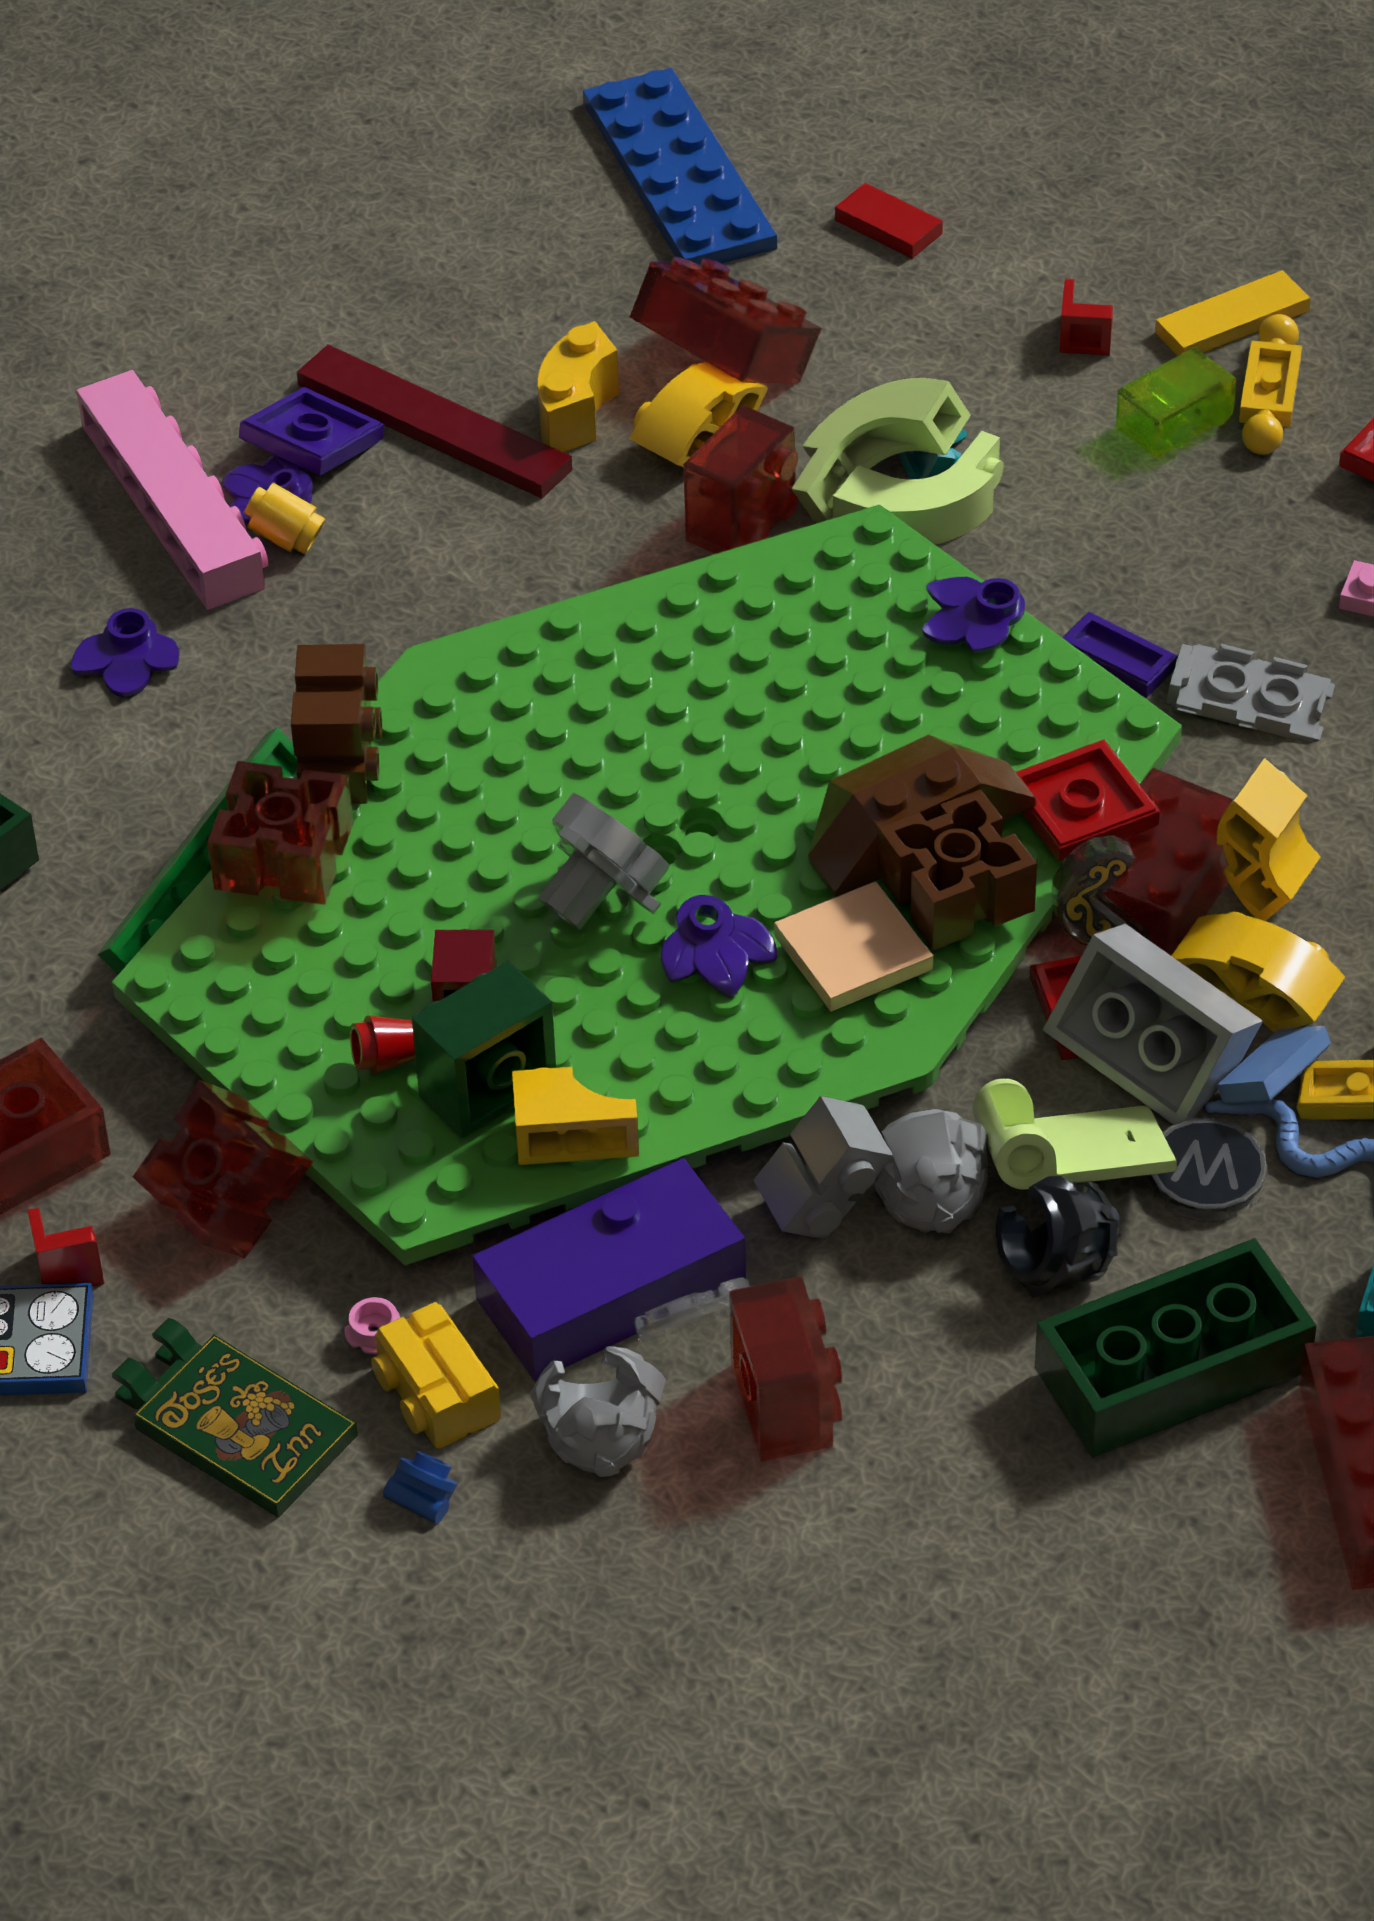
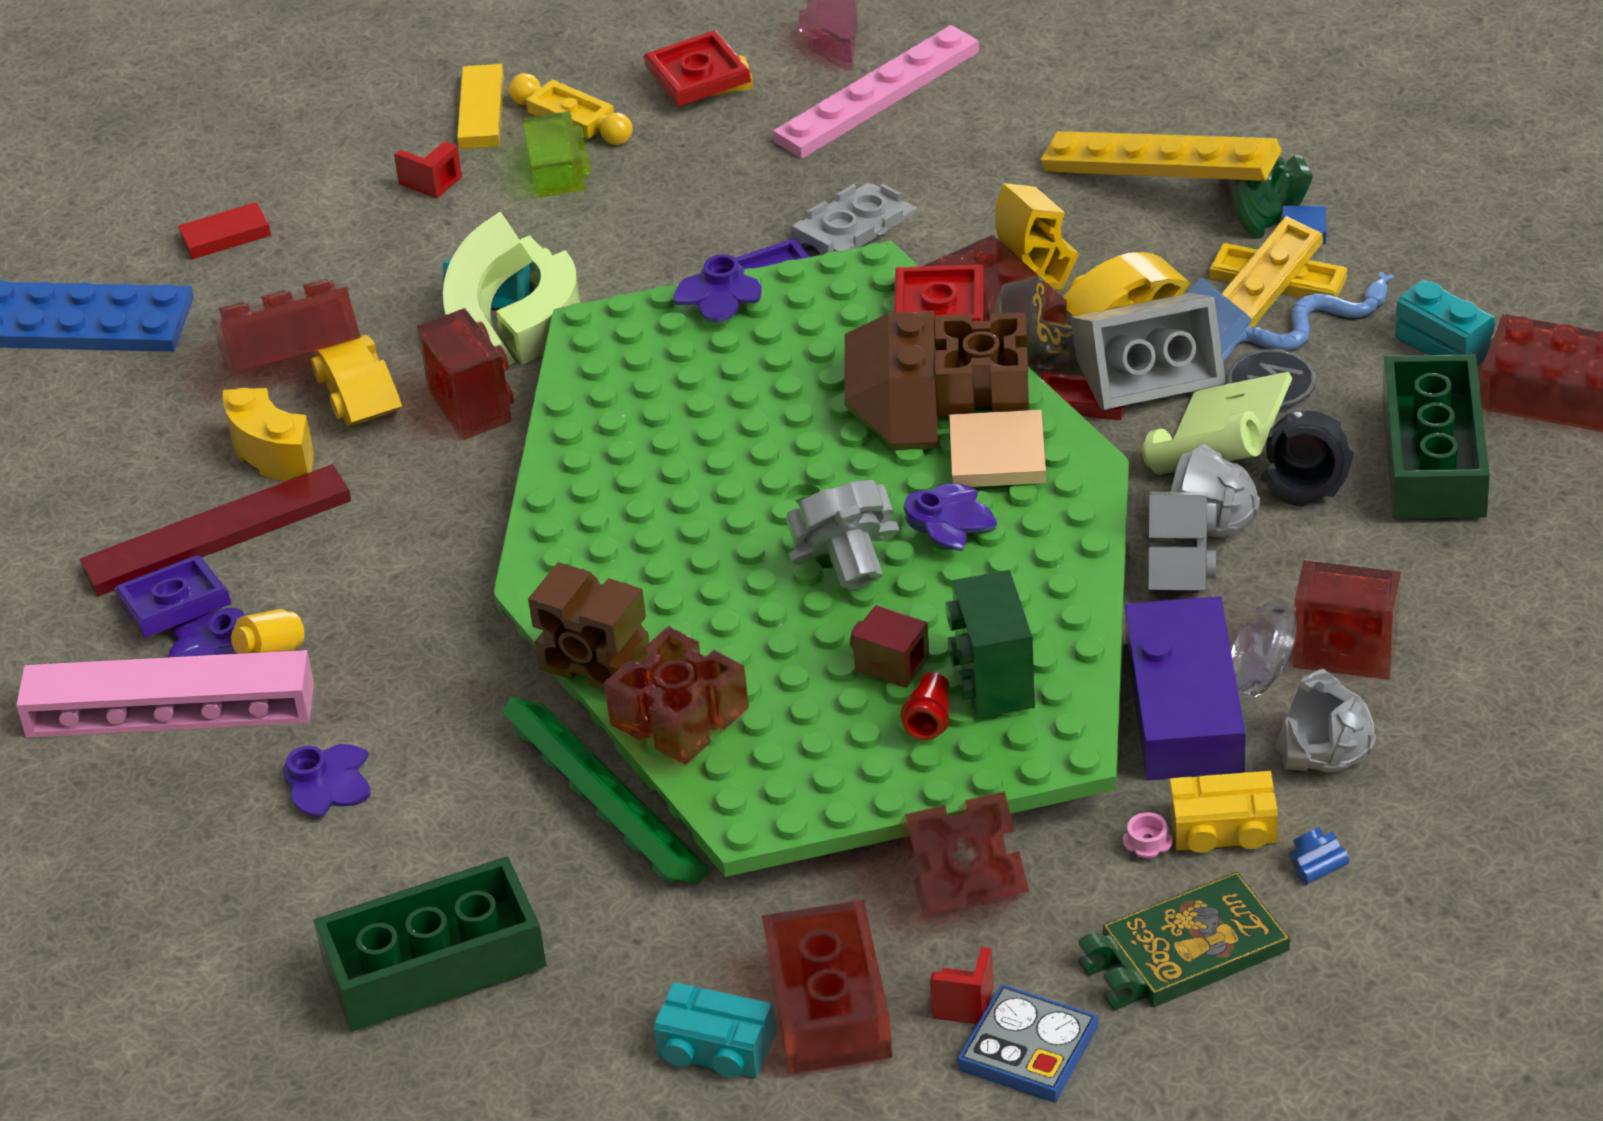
camera: 60 degrees left, 5 degrees down
yellow arch [512,1067,639,1165] -> none

